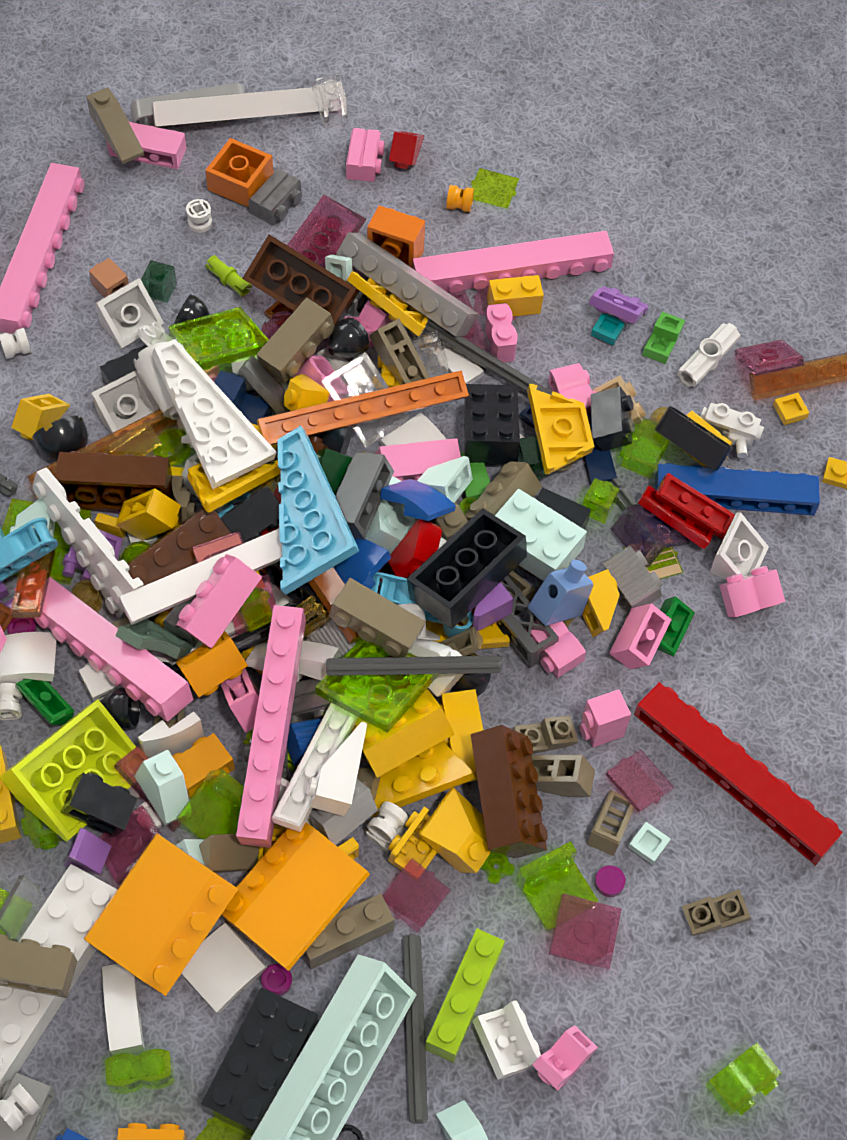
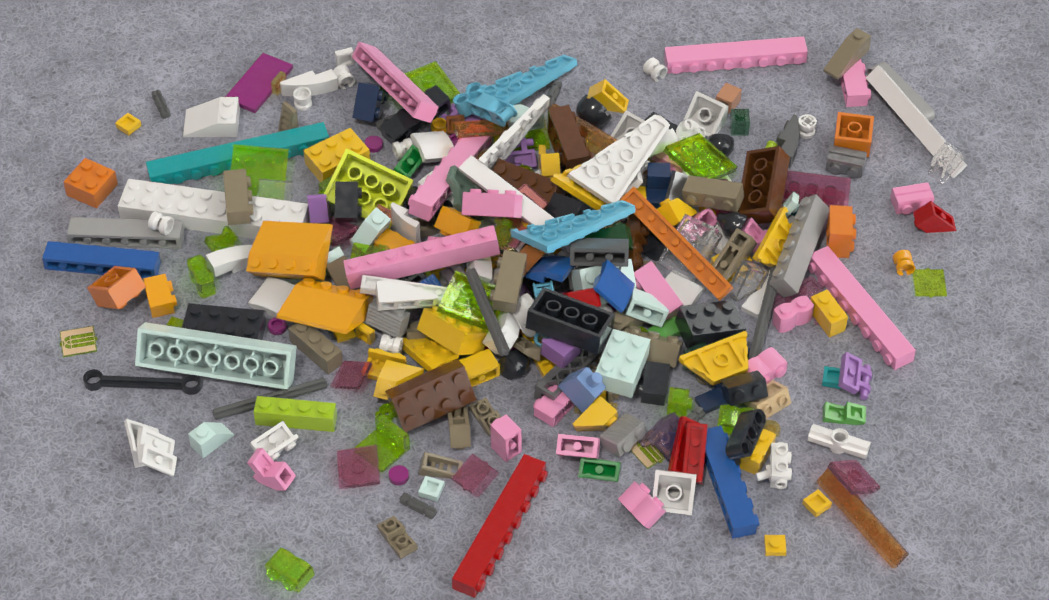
camera: 75 degrees right, 10 degrees down
none -> clear neon green bracket [204,226,237,252]
none -> dark grey axle [400,492,437,519]
none -> dark grey slope [776,114,799,168]

